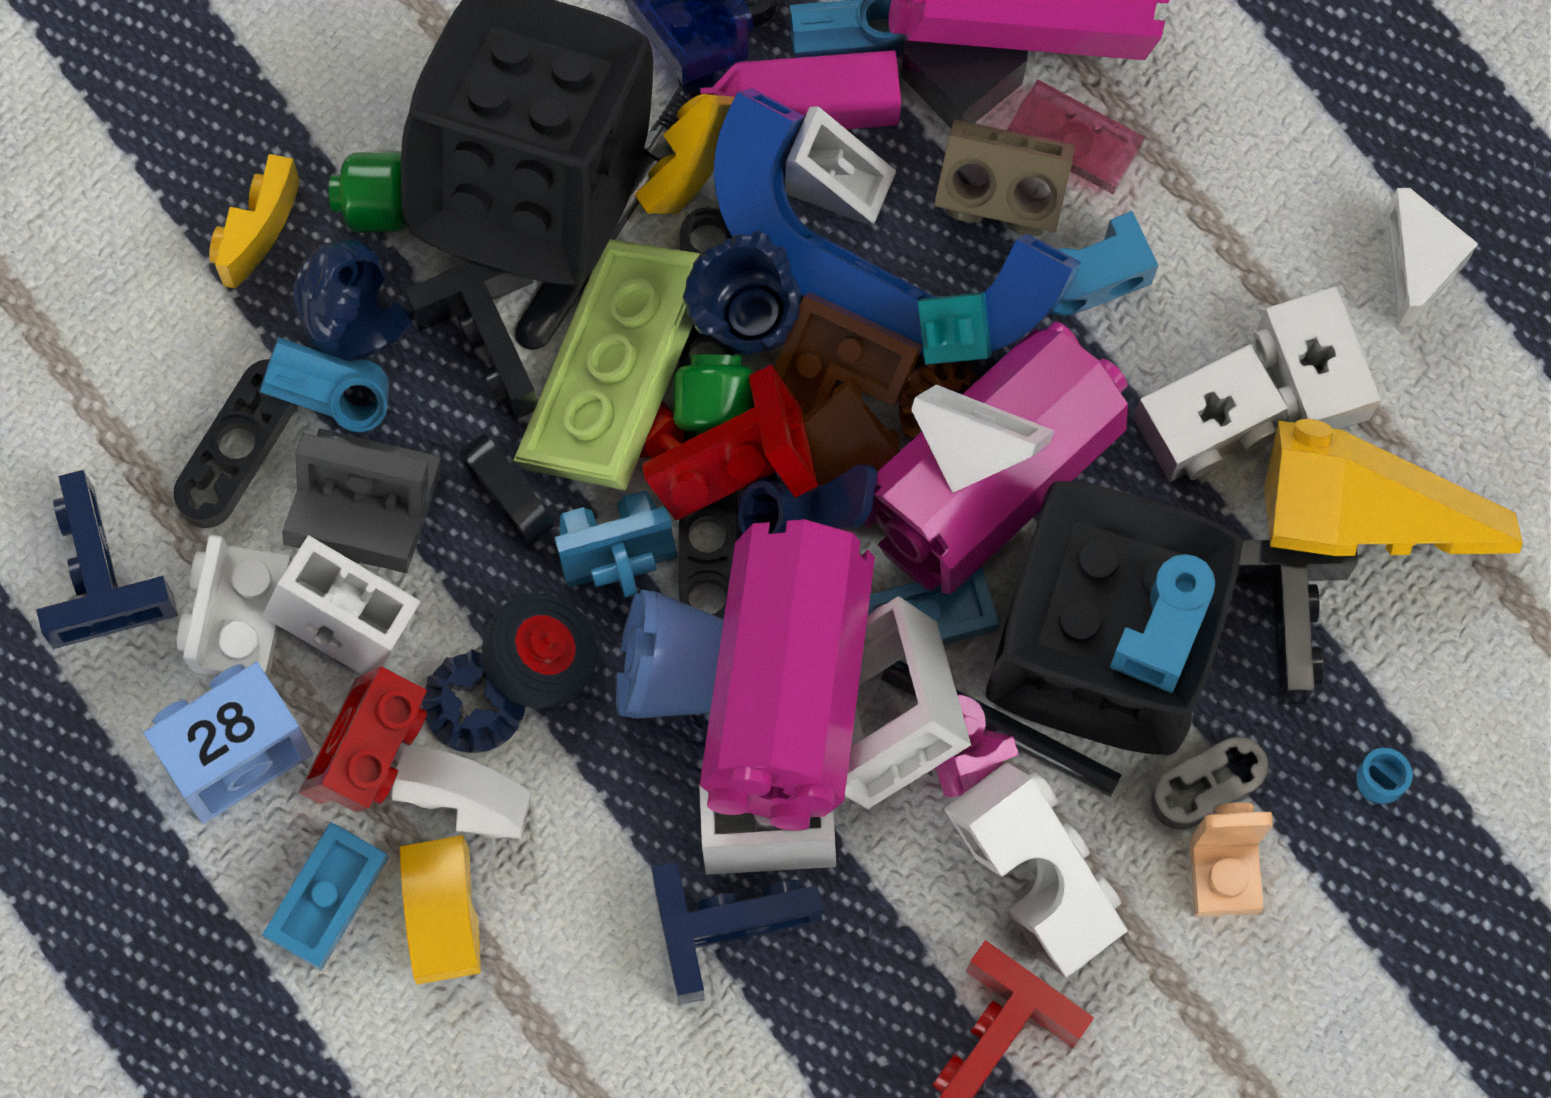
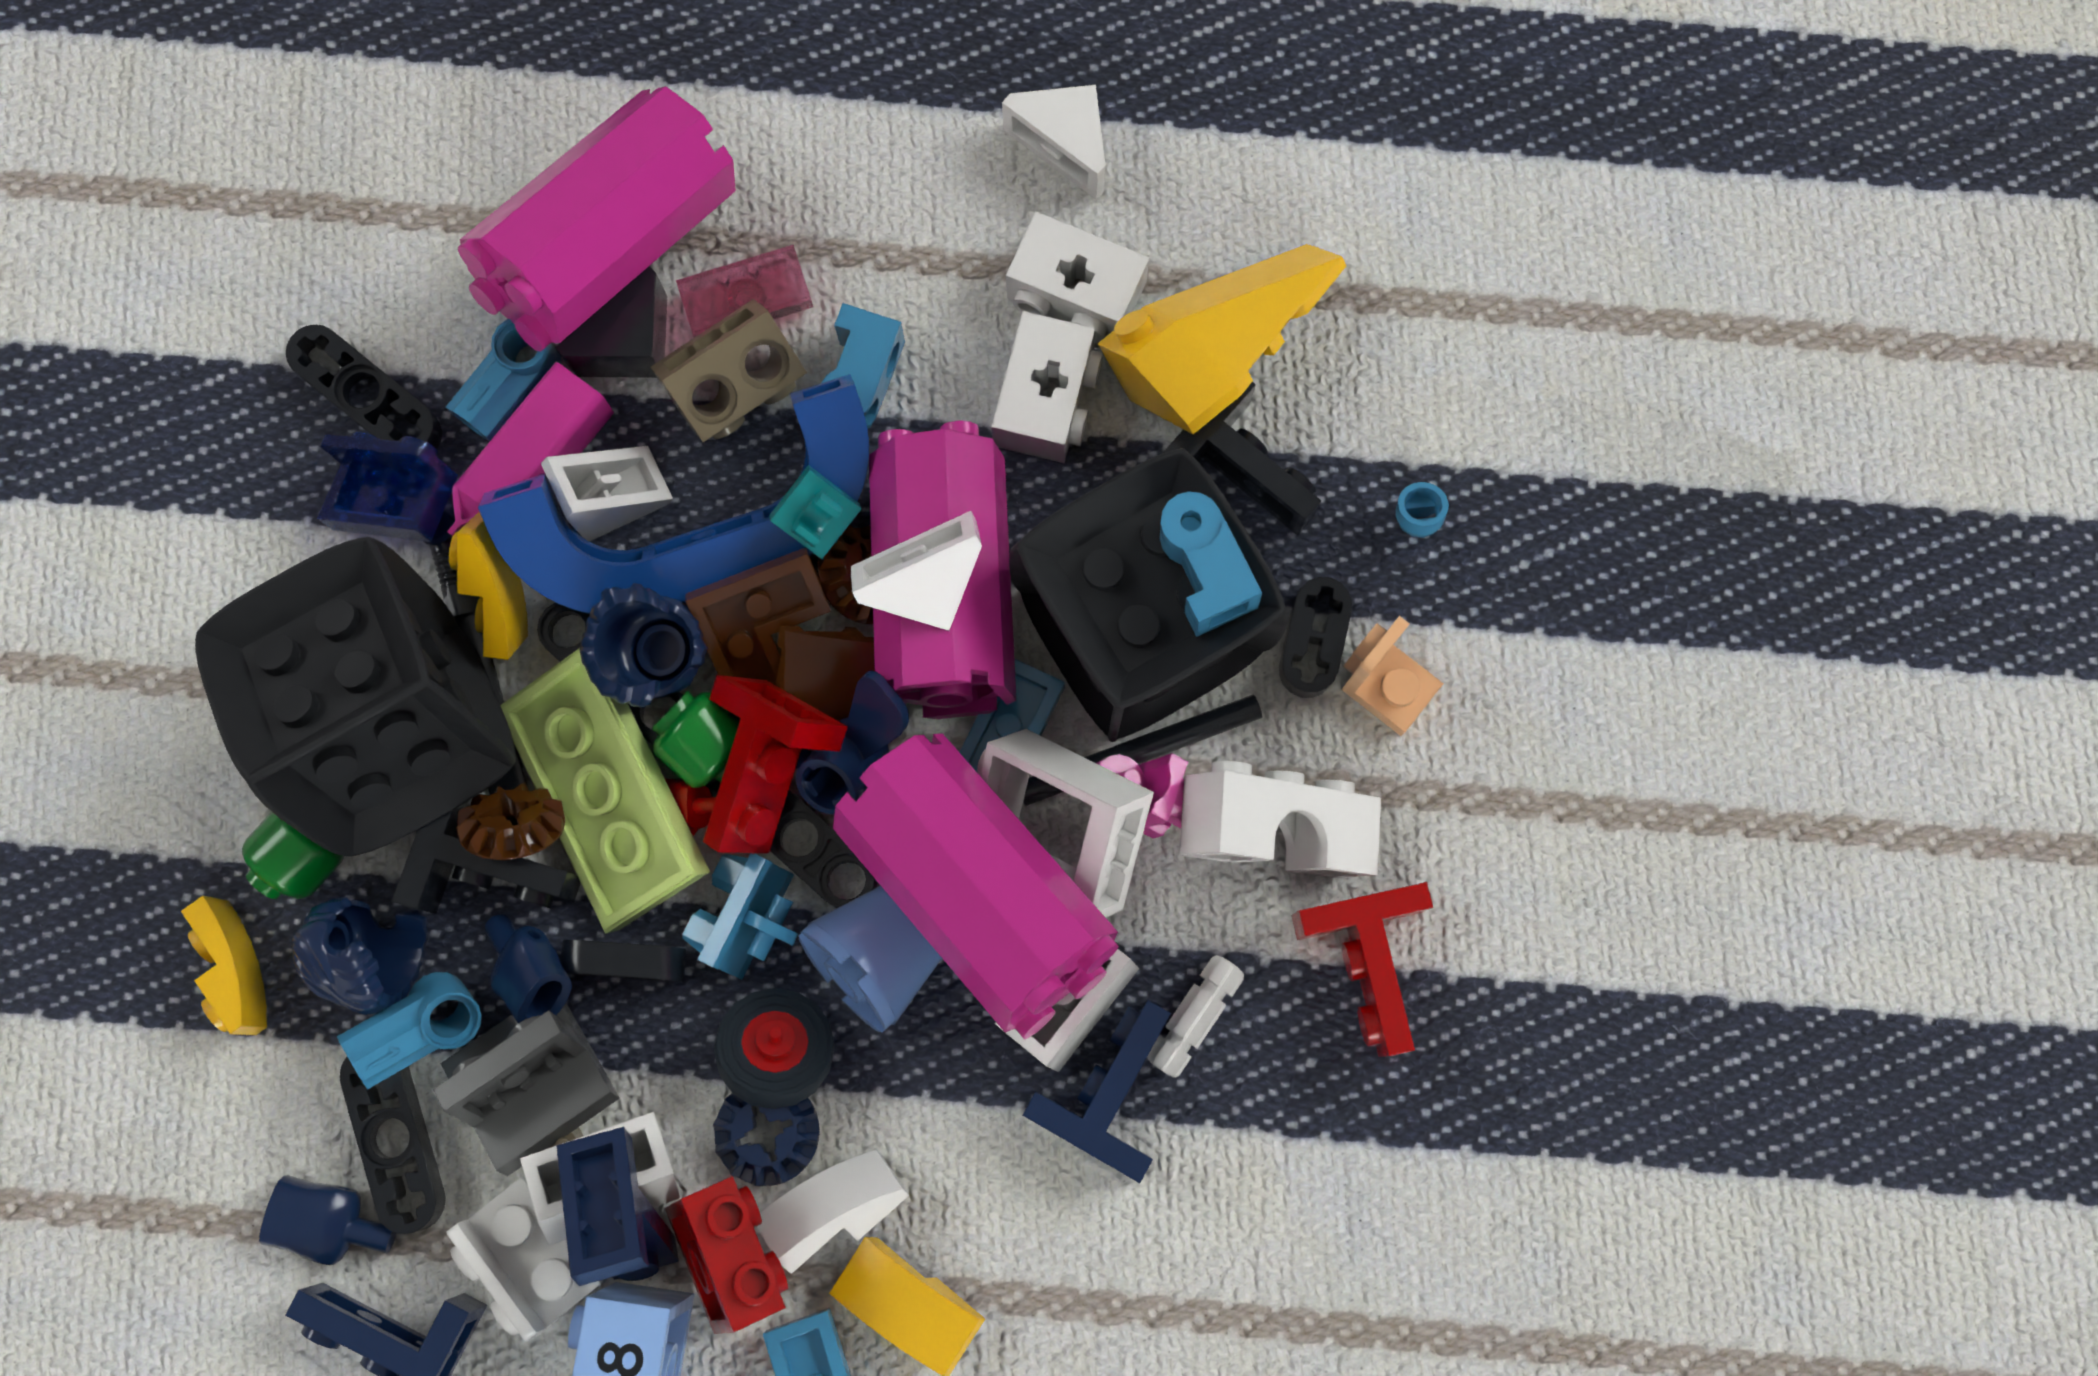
camera: 45 degrees left, 5 degrees up
none -> dark blue piece [259,1175,396,1265]
none -> reddish brown gear [457,783,565,860]
none -> dark blue piece [485,914,572,1024]
none -> dark blue bracket [556,1126,679,1286]
none -> white axle [1147,955,1244,1078]

